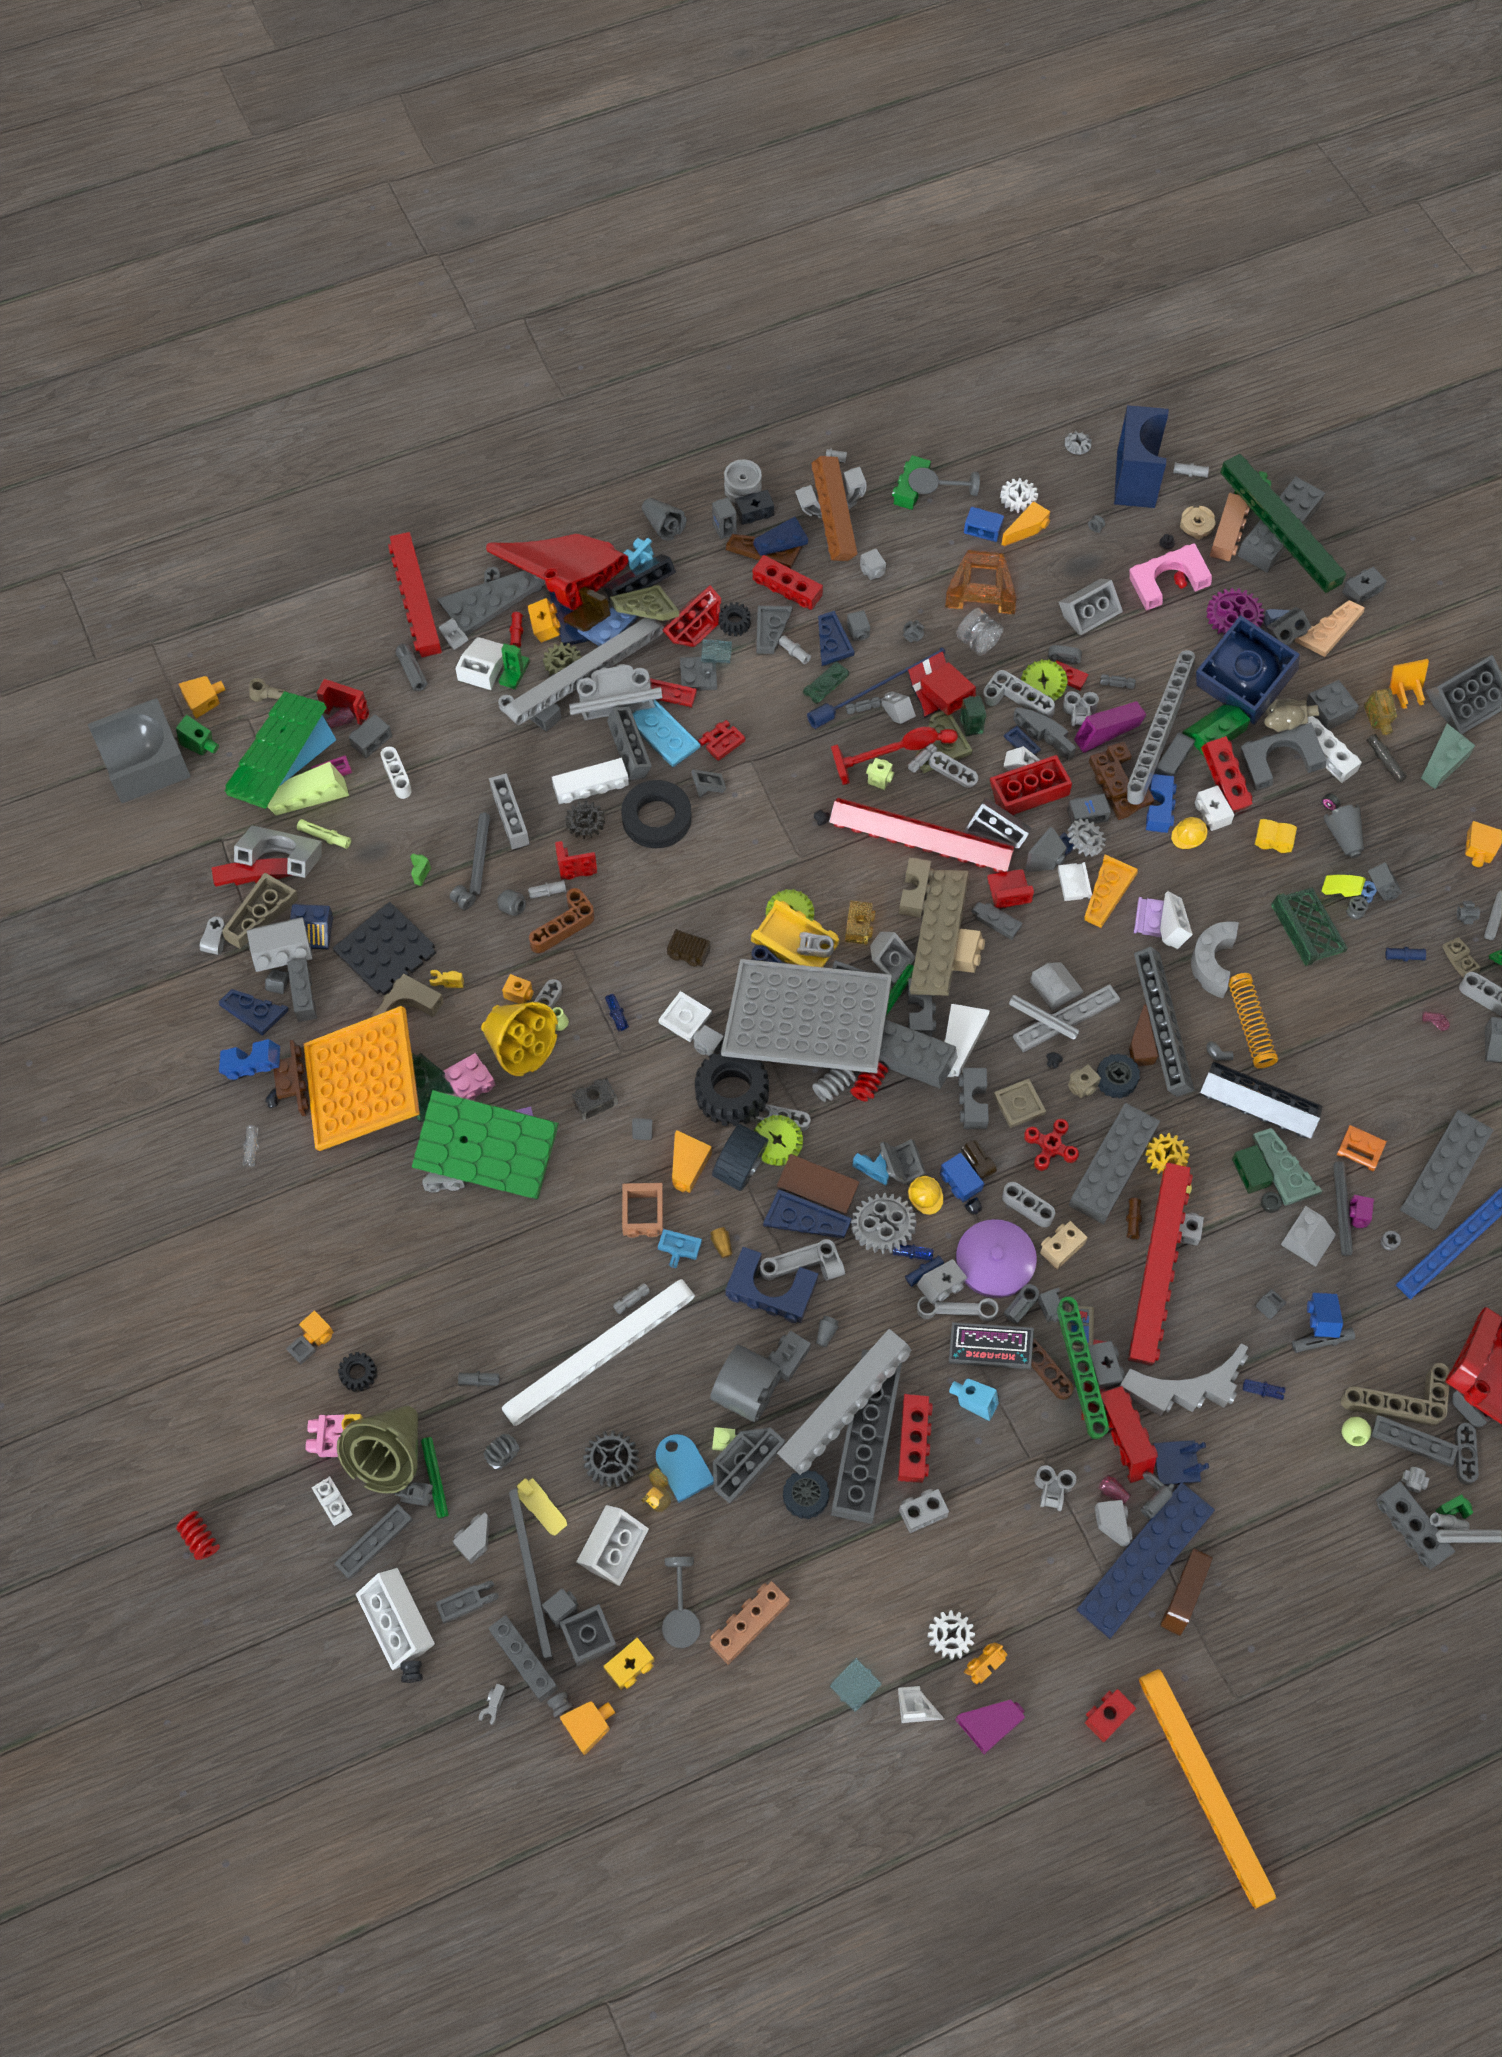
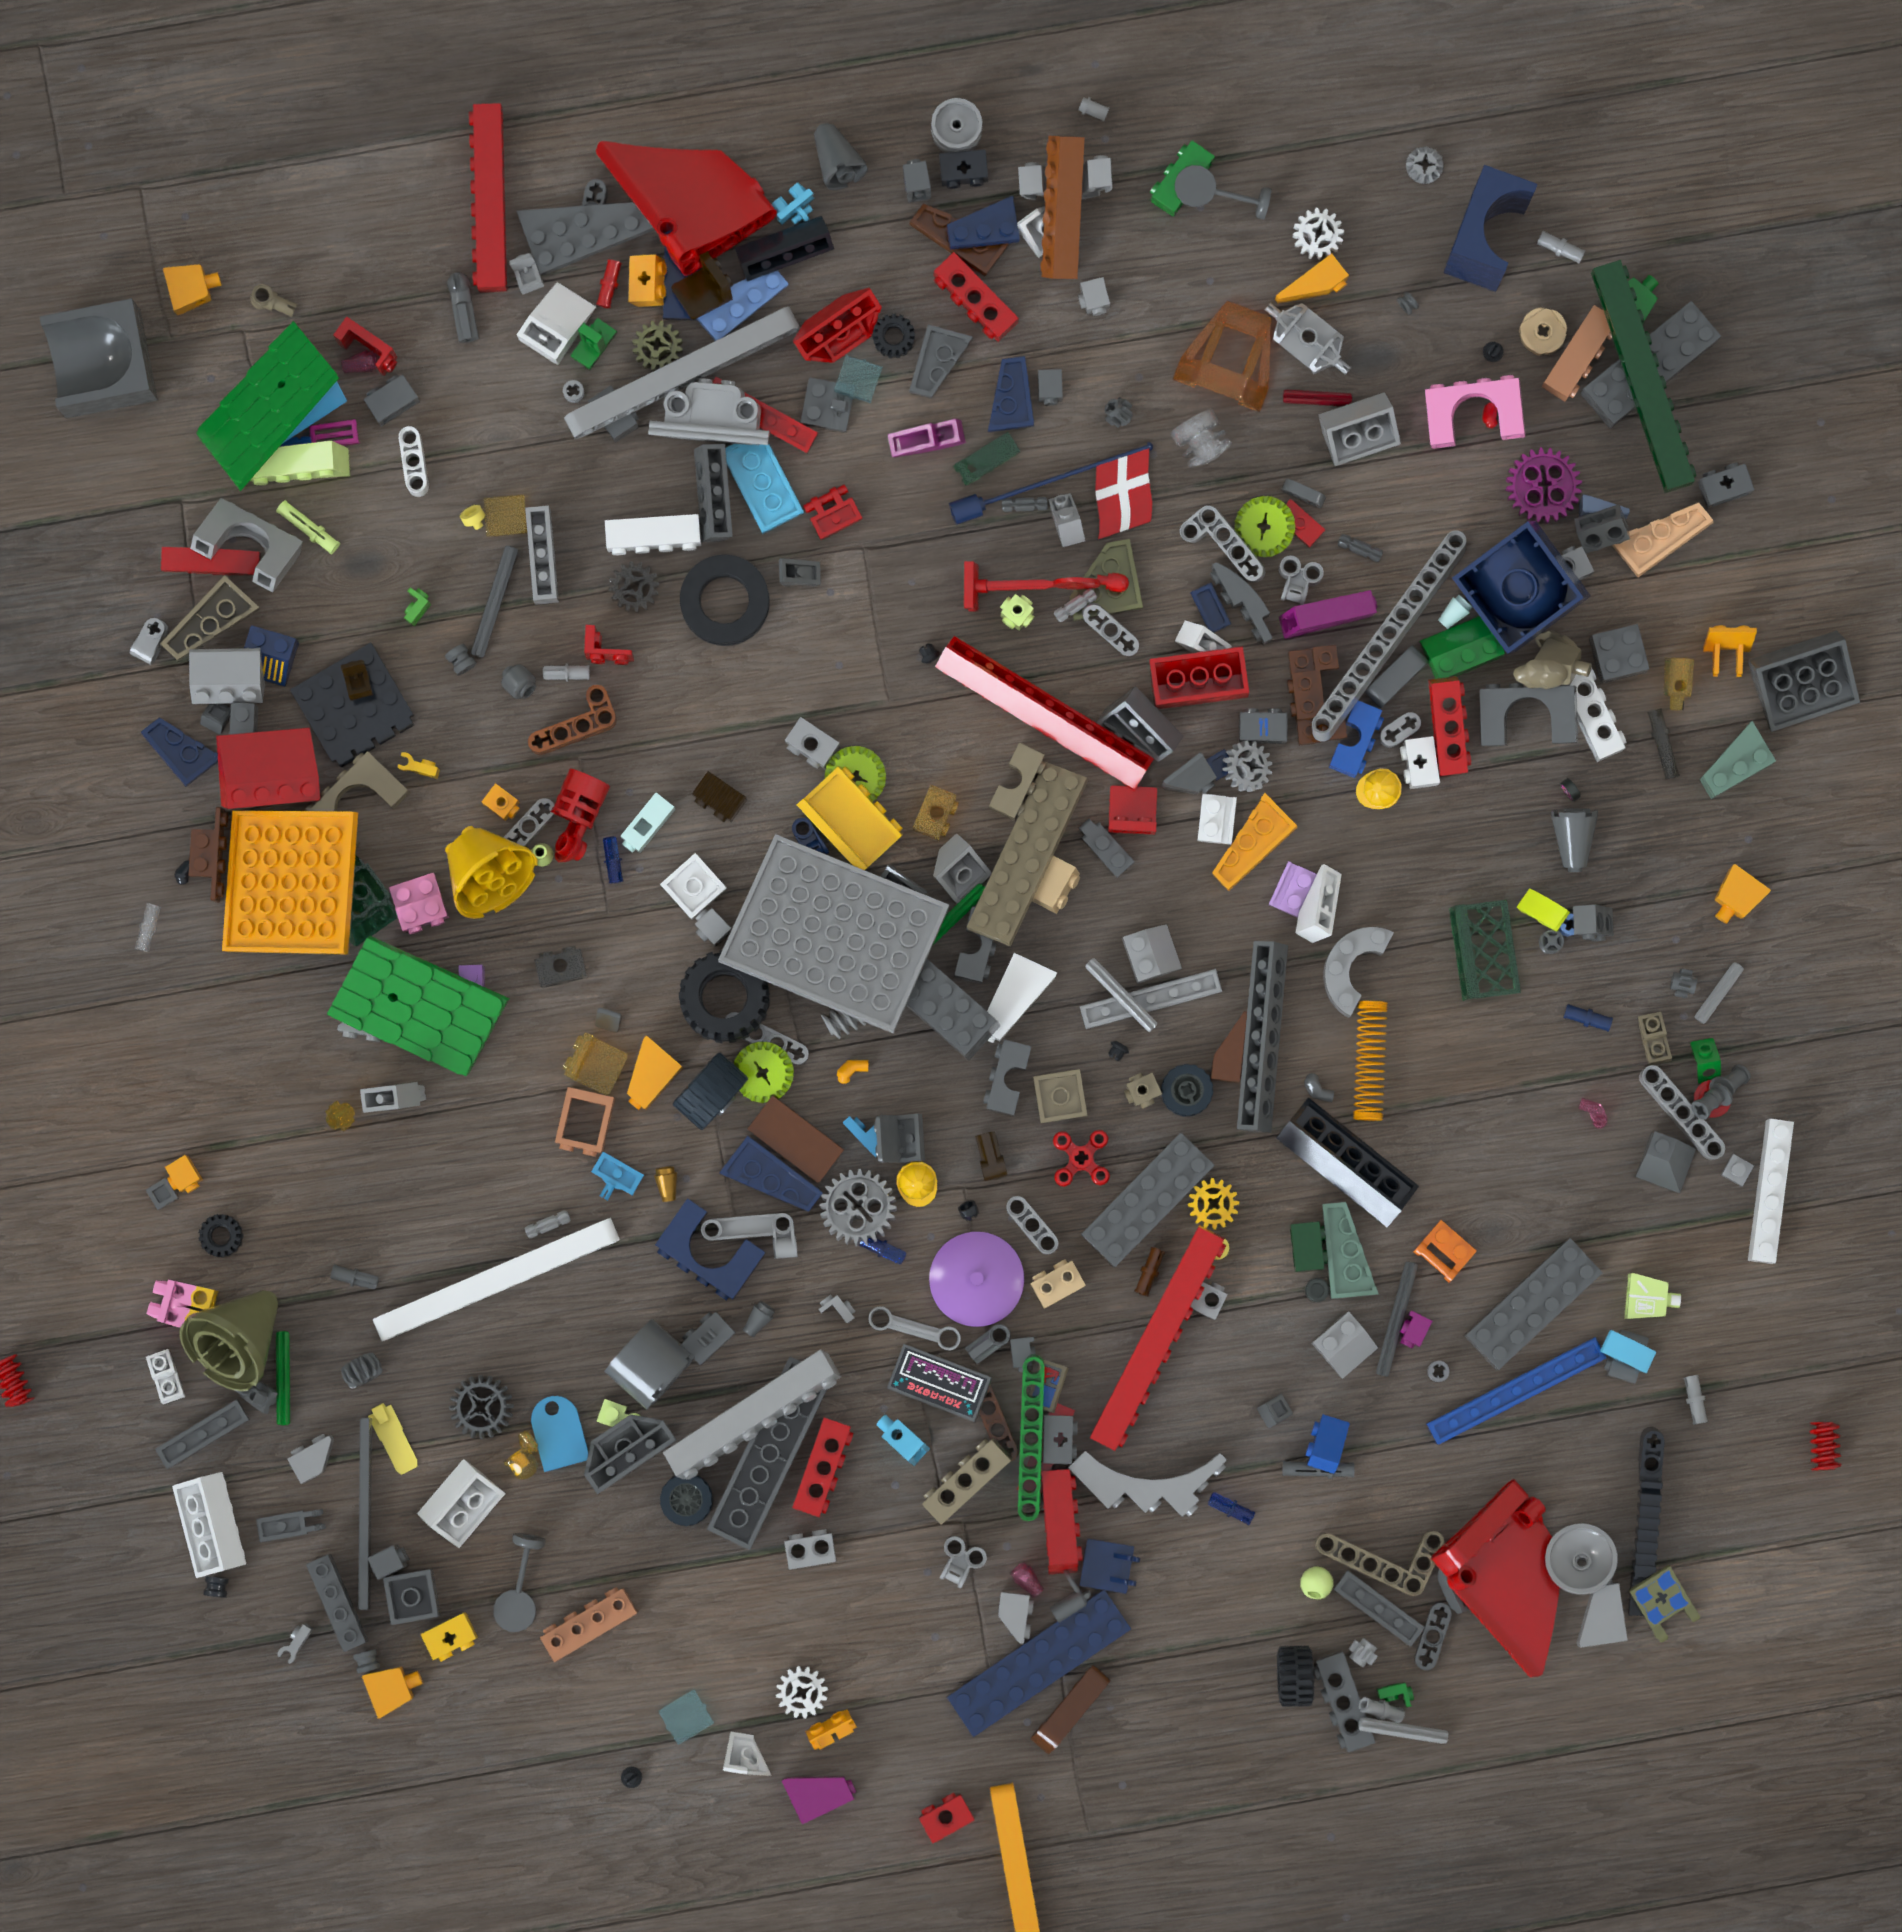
camera: 15 degrees right, 20 degrees up
green torso [176,715,219,756] -> none
blue arch [219,1039,280,1080] -> none
olive plate [610,585,679,621] -> none
light grey pin [778,635,811,664] -> none
light grey piece [797,932,834,958] -> none
red piece [850,1062,889,1102] -> none
dark blue pin [905,1255,944,1287] -> none
light grey brick [917,1259,967,1304] -> none
red brick [921,662,976,716] -> none
blue brick [940,1153,984,1202] -> none
clear green brick [960,696,986,737] -> none
blue brick [964,507,1004,542] -> none
yellow brick [1254,819,1297,853] -> none
none -> red slope [216,727,320,809]
none -> clear yellow gear [325,1101,355,1131]
none -> dark brown bracket [341,660,373,701]
none -> light grey hinge [360,1082,426,1113]
none -> light yellow tile [460,505,485,530]
none -> clear yellow piece [483,495,527,537]
none -> red cylinder [551,768,610,863]
none -> clear yellow bracket [563,1032,628,1095]
none -> light aqua brick [621,793,675,853]
none -> black piece [621,1767,642,1788]
none -> light grey brick [785,717,840,769]
none -> light grey bracket [818,1295,855,1324]
none -> light orange arm [836,1060,869,1084]
none -> magenta slope [888,418,966,458]
none -> dark tan brick [922,1438,1013,1525]
none -> white slope [1018,206,1045,258]
none -> light grey plate [1265,303,1351,375]
none -> black tyre [1277,1645,1314,1707]
none -> dark red axle [1283,390,1352,406]
none -> light grey beam [1380,712,1421,747]
none -> light aqua cone [1438,595,1472,629]

